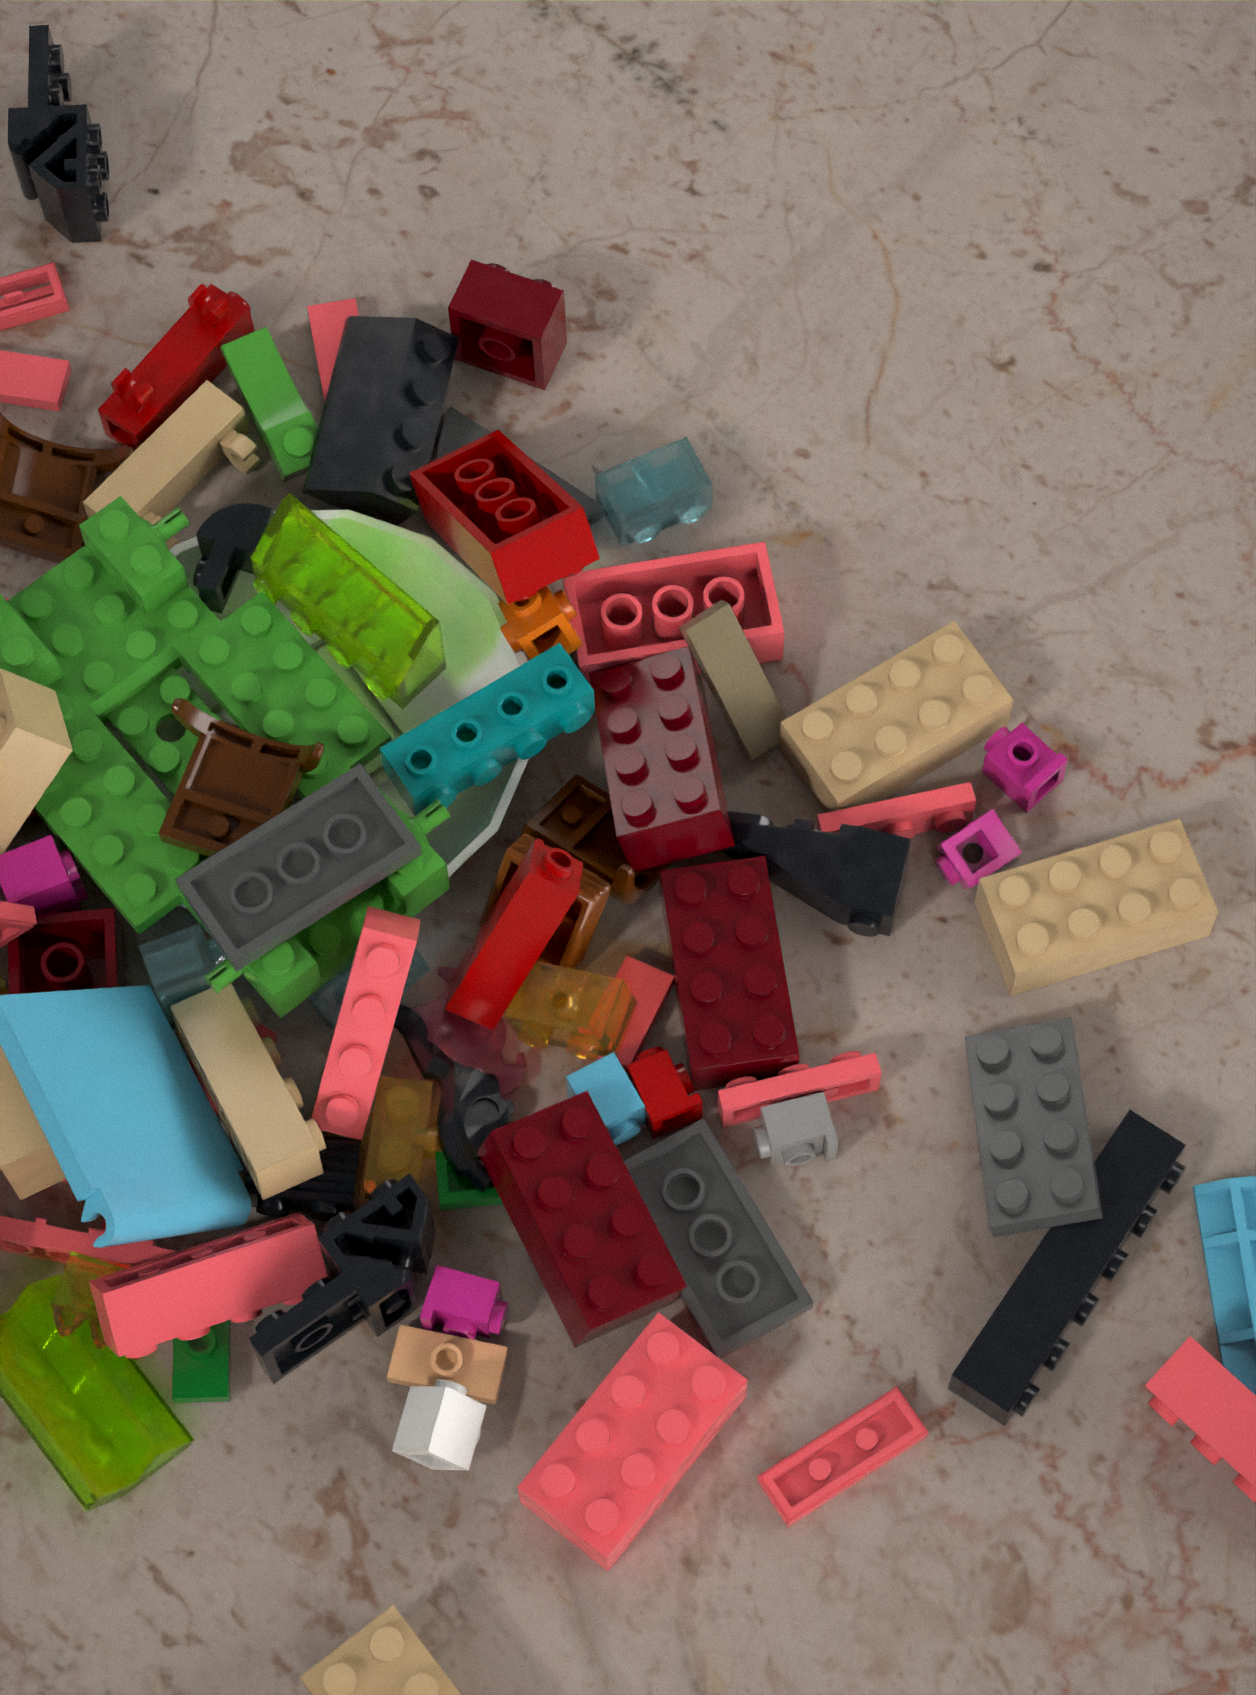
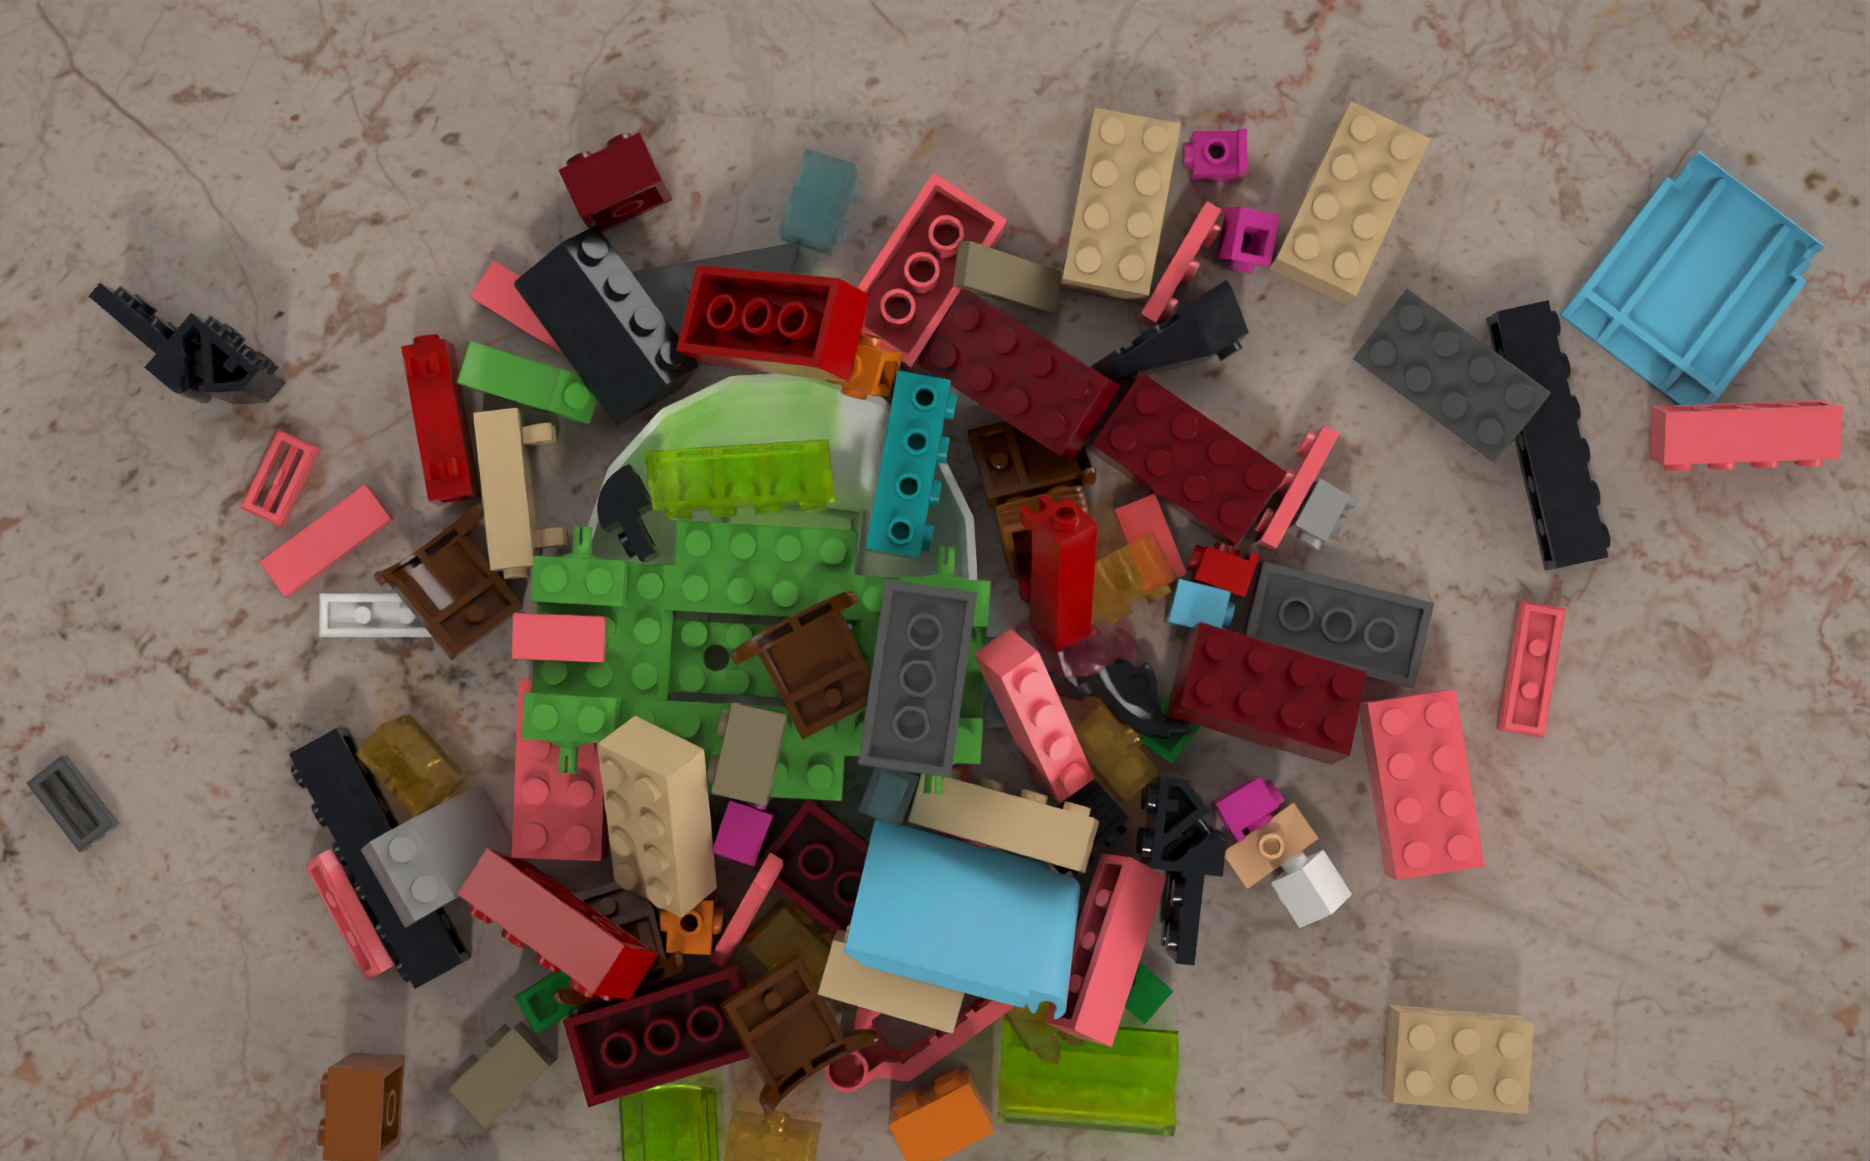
camera: 50 degrees left, 20 degrees up
none -> coral tile [512,612,607,662]
none -> dark tan brick [707,702,789,806]

